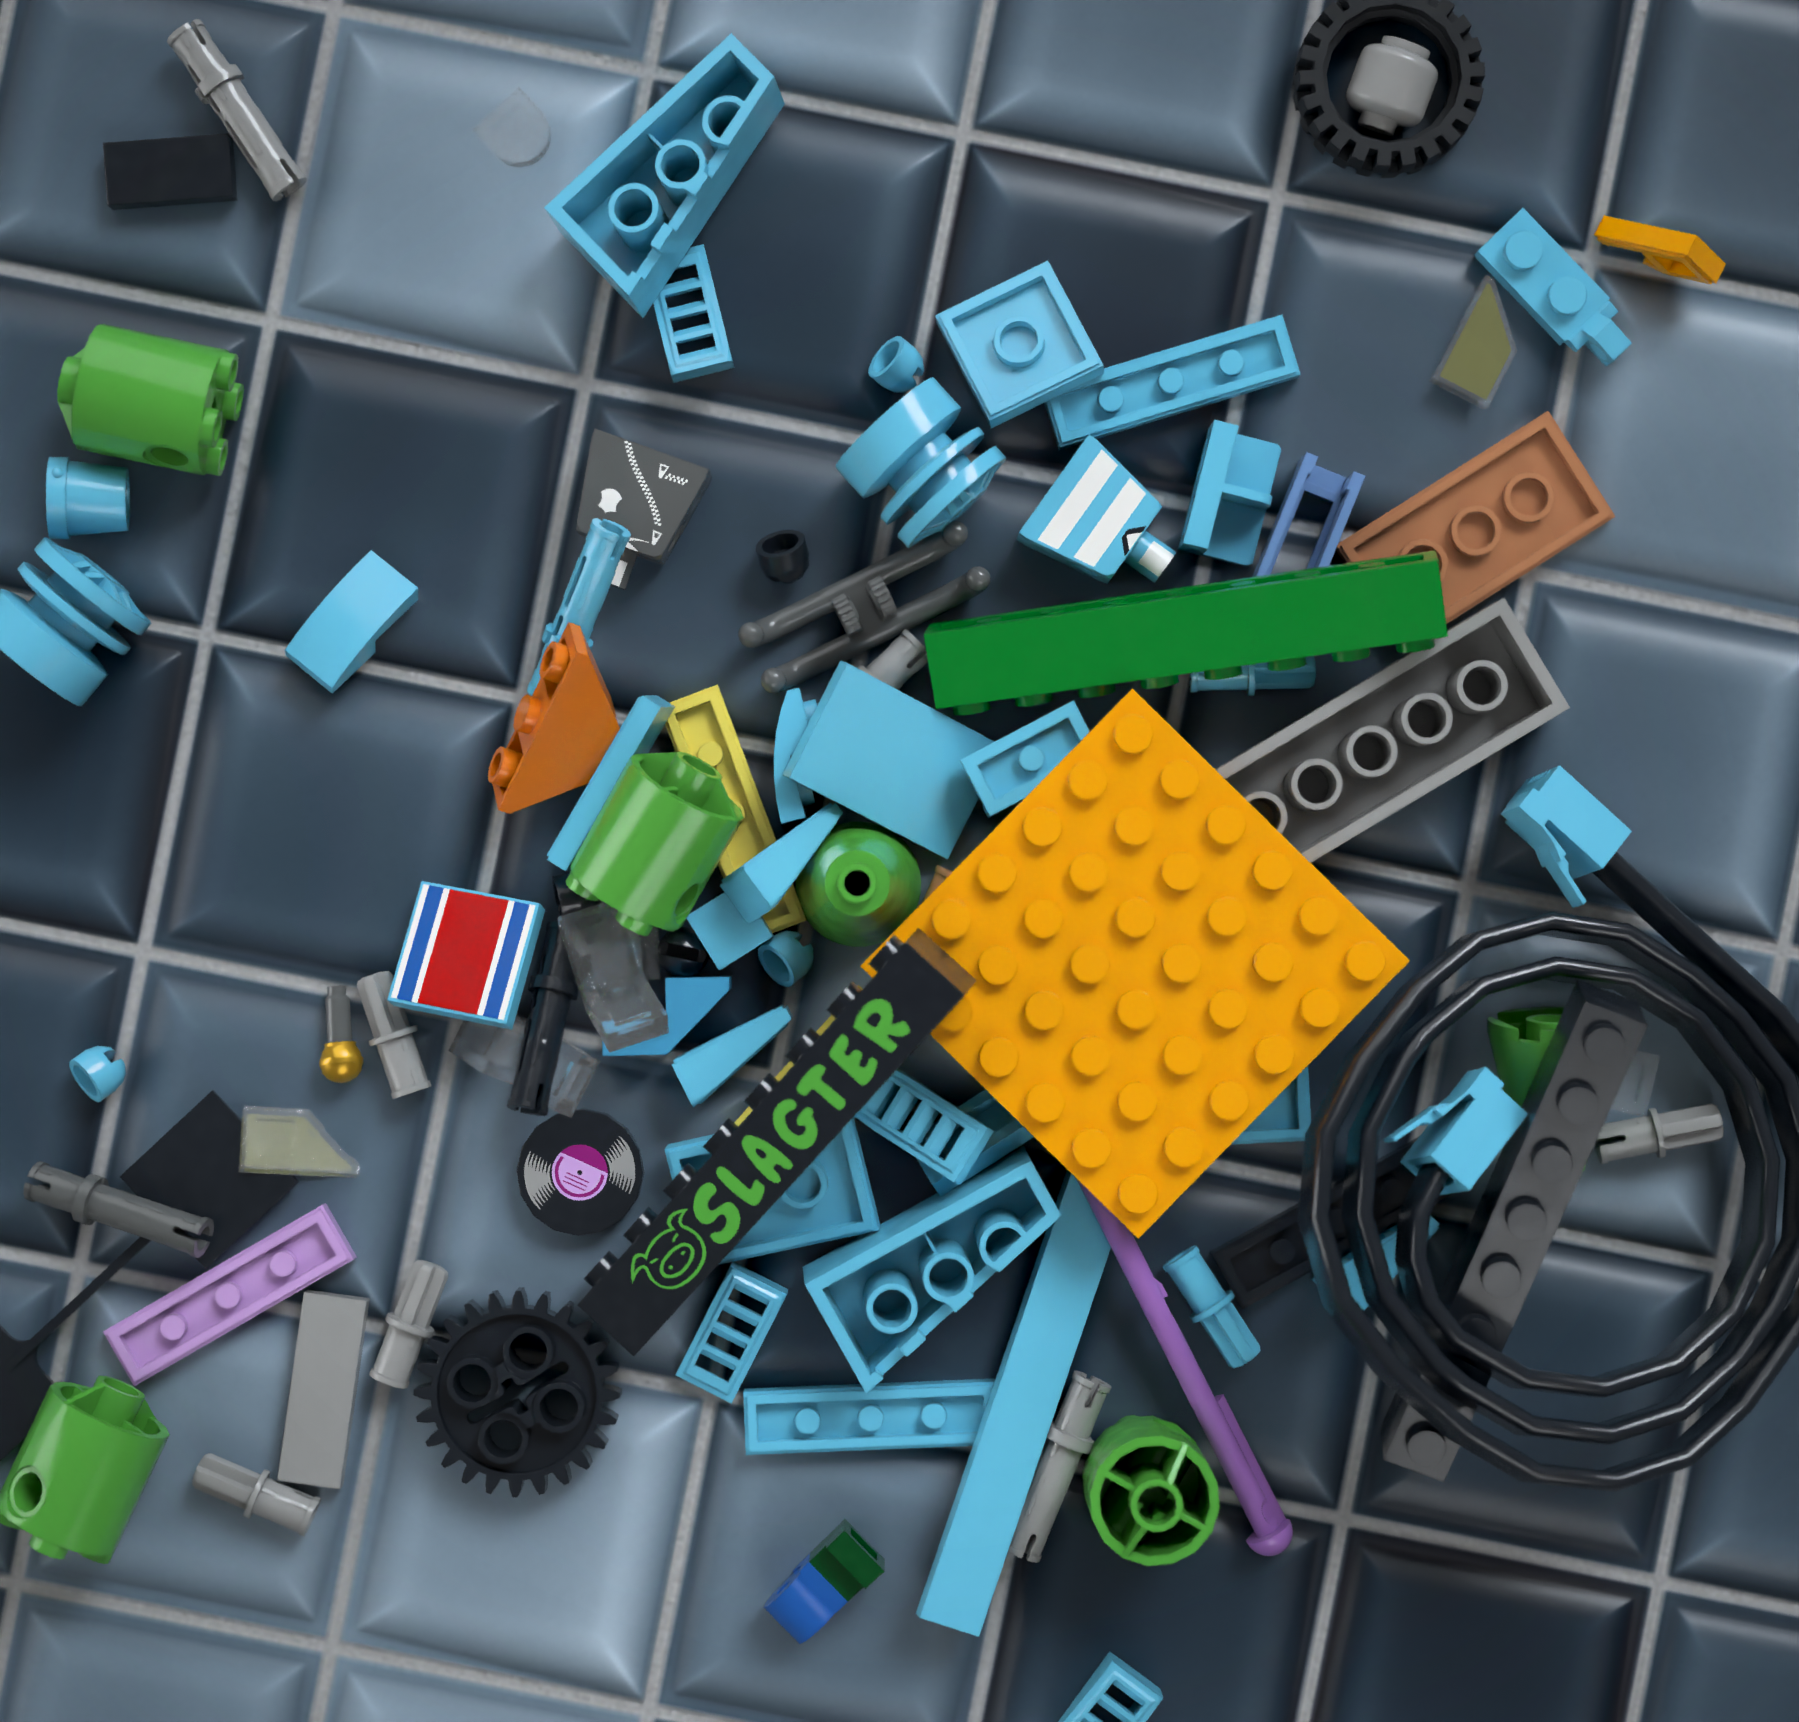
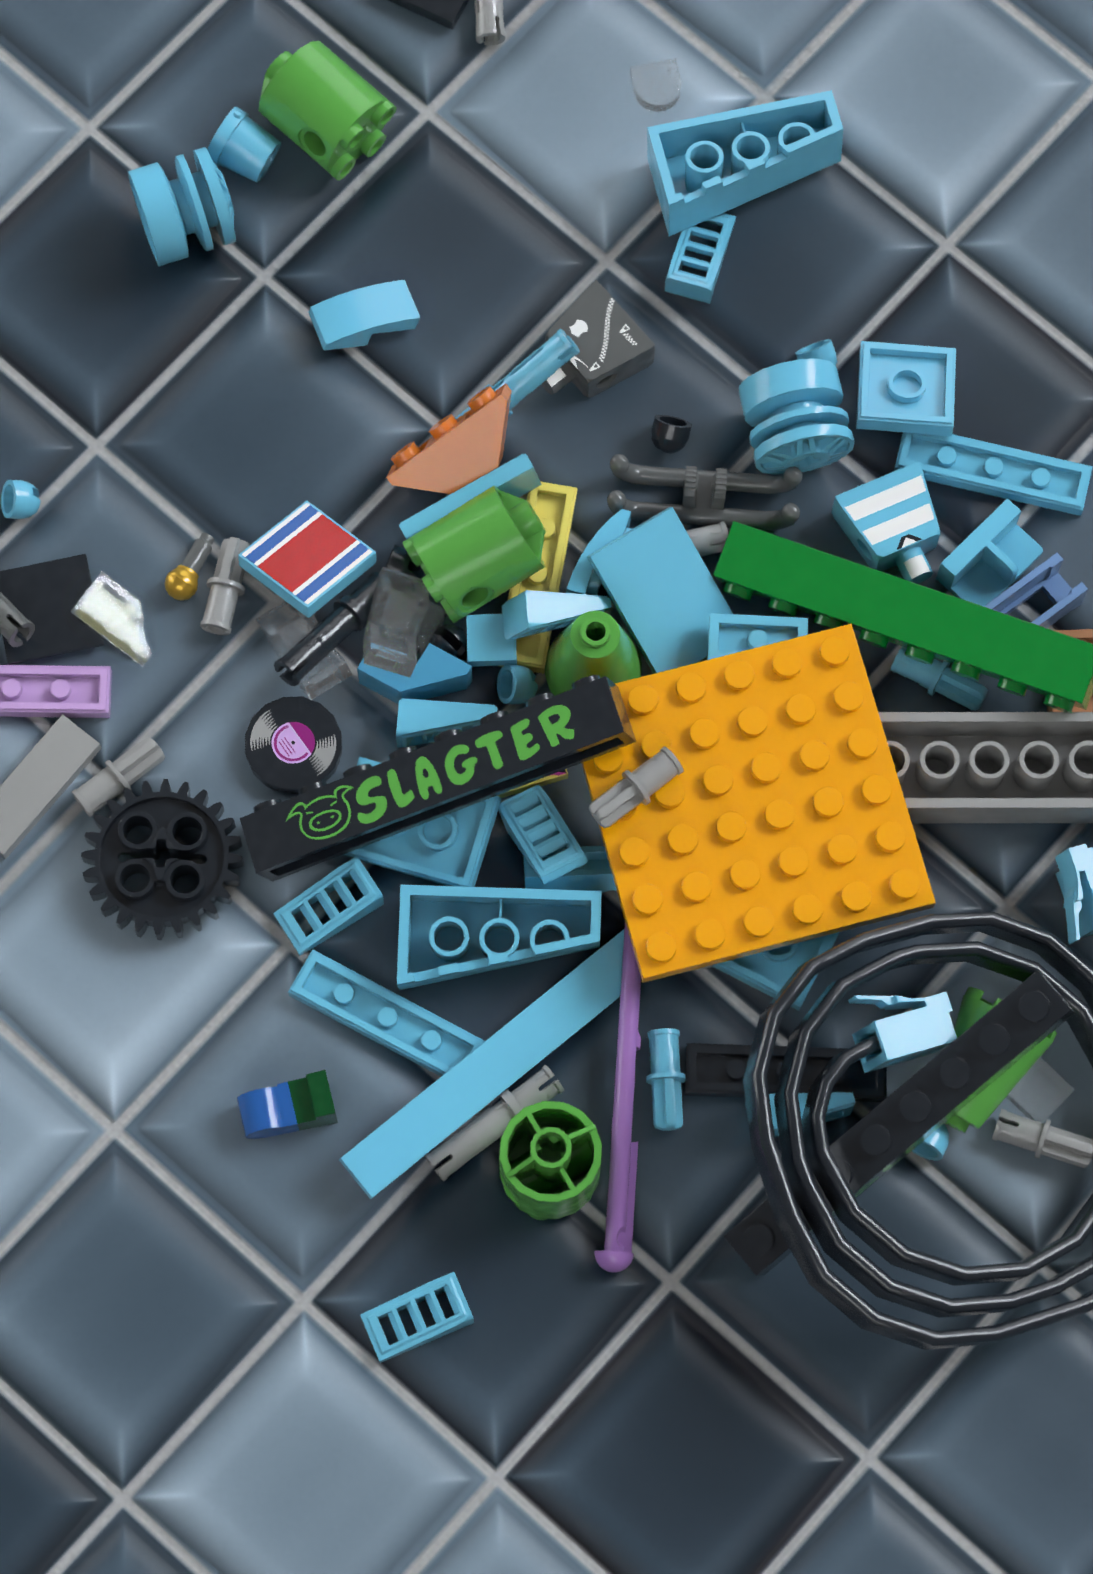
camera: 30 degrees right, 15 degrees down
none -> light grey axle [589,746,684,828]

